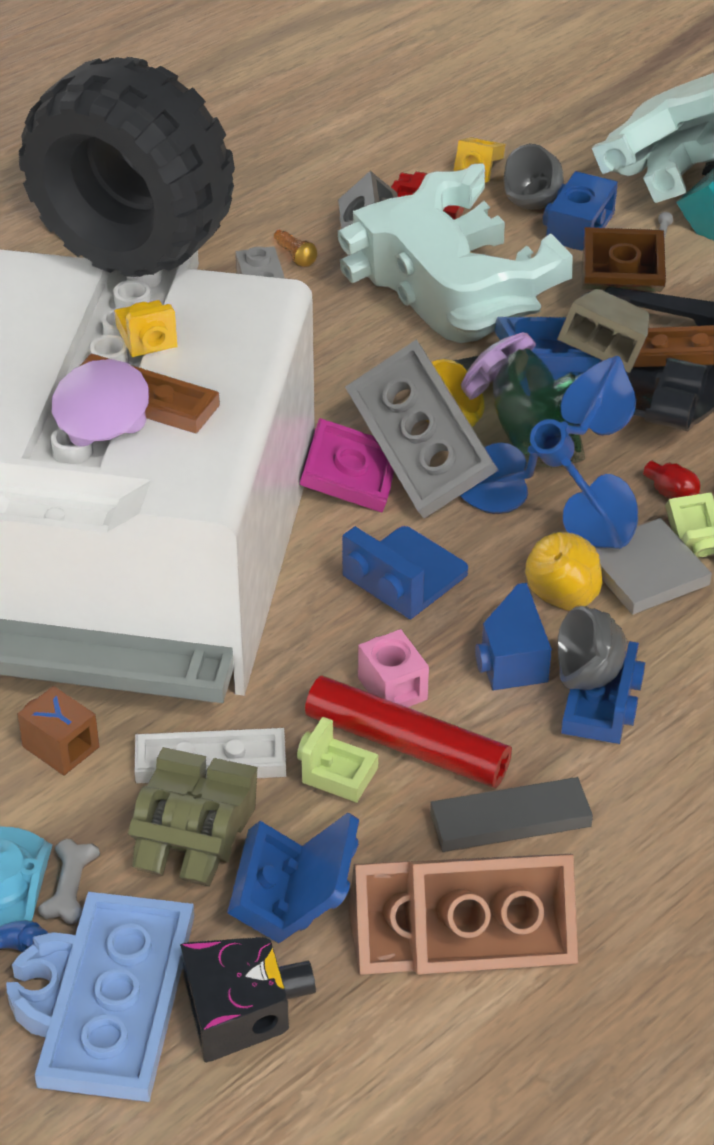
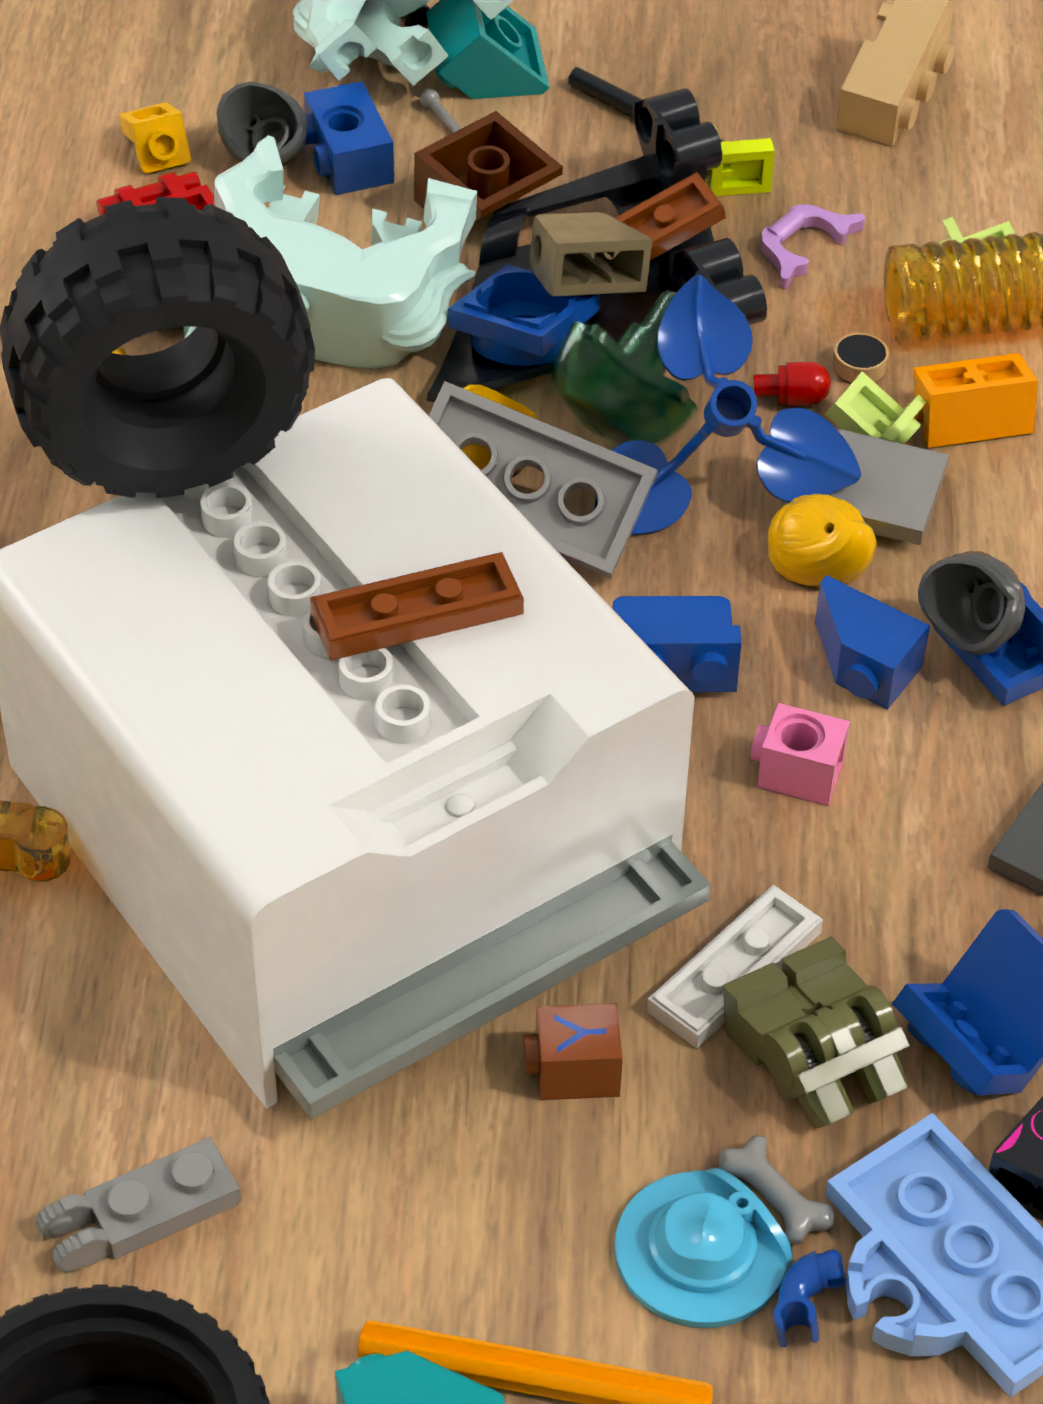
camera: 45 degrees left, 5 degrees up
lavender dish [52,359,149,447] -> none
yellow bracket [114,300,178,357] -> none
yellowish green bracket [297,717,378,803] -> none
red piece [305,675,512,789] -> none
lavender dish [461,333,536,400] -> none

